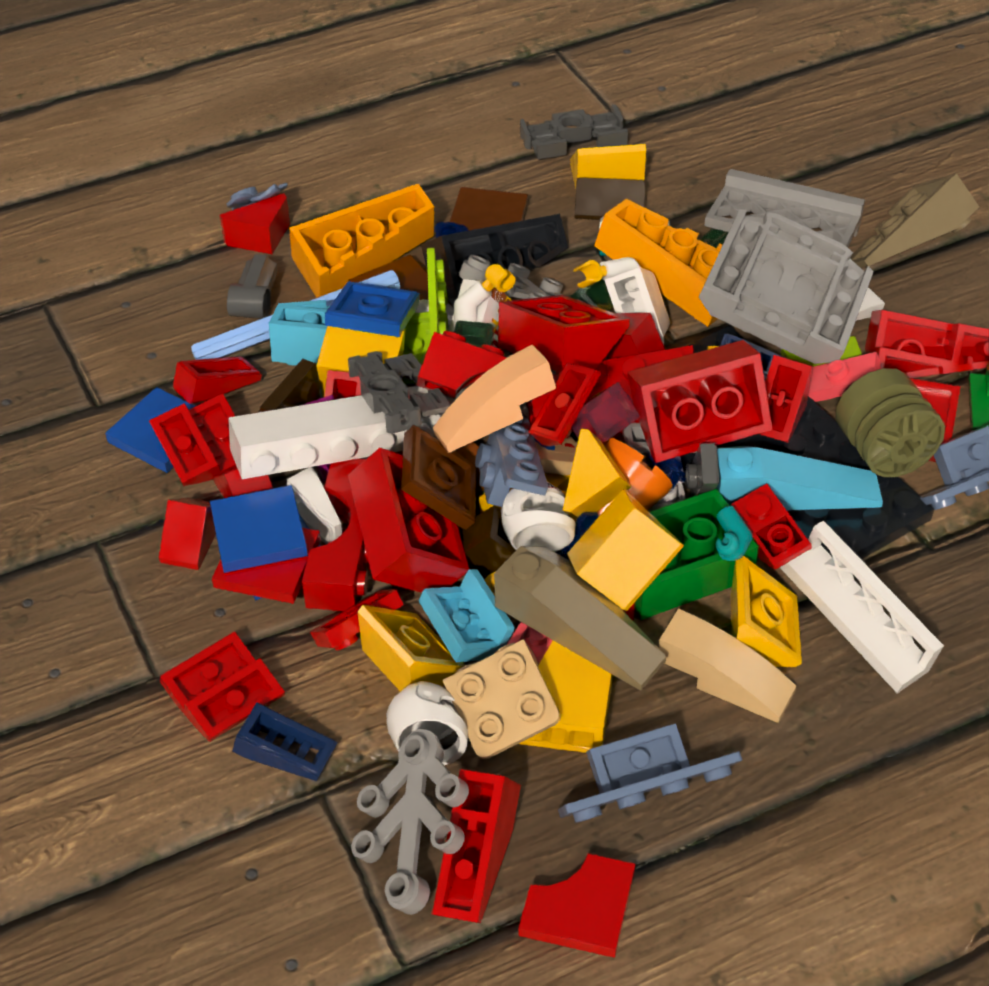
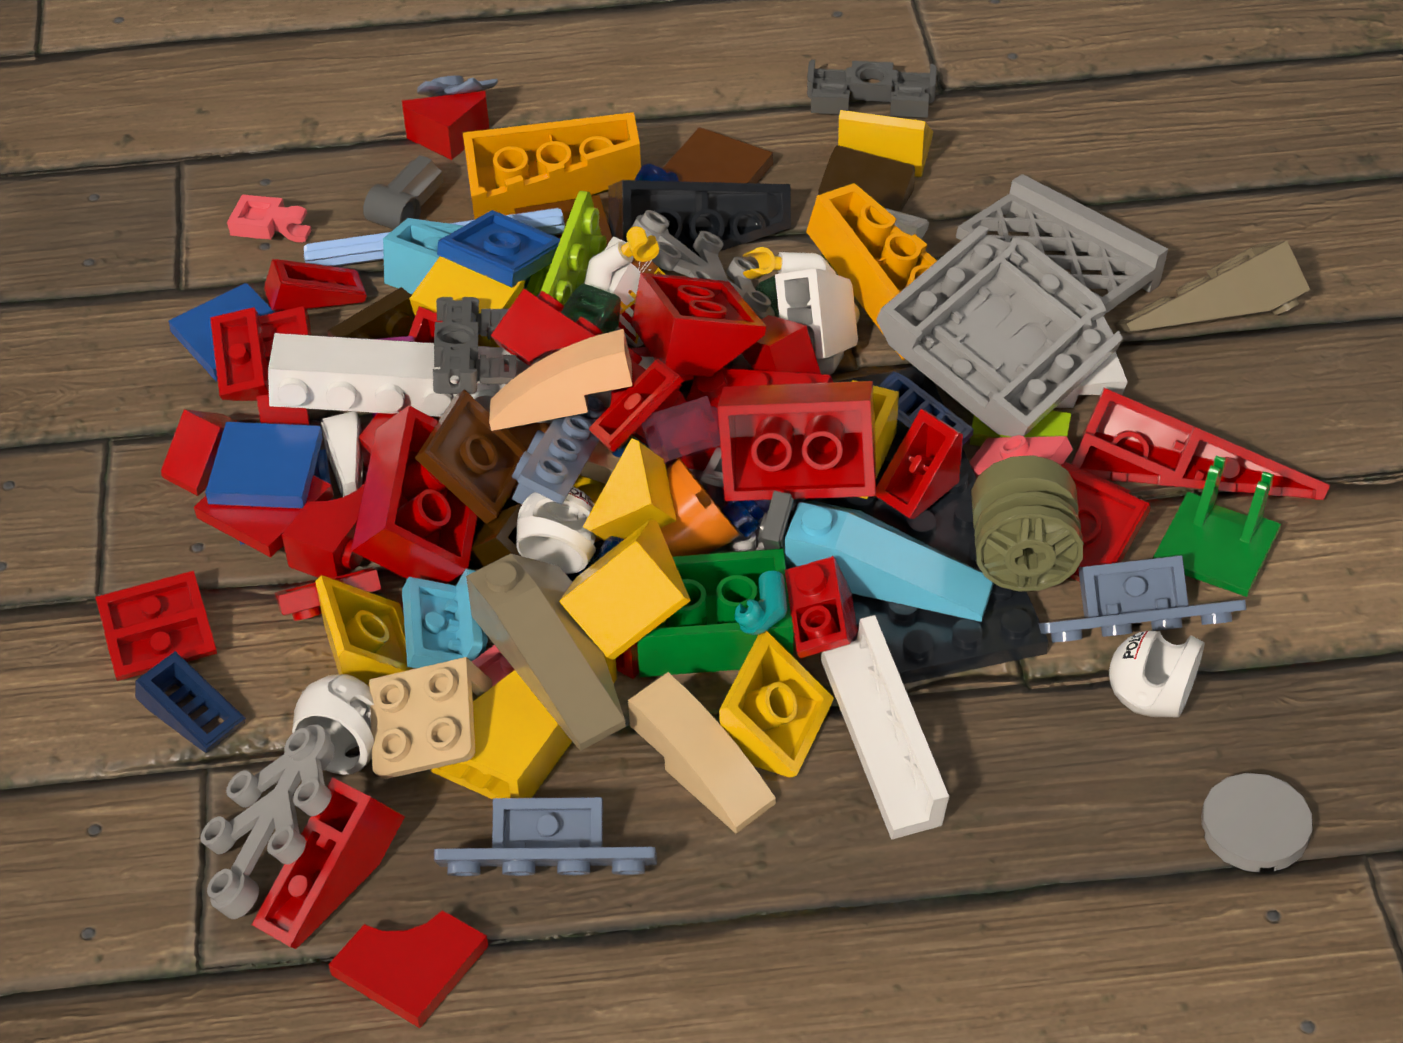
camera: 20 degrees right, 0 degrees up
none -> coral plate [227,194,312,243]

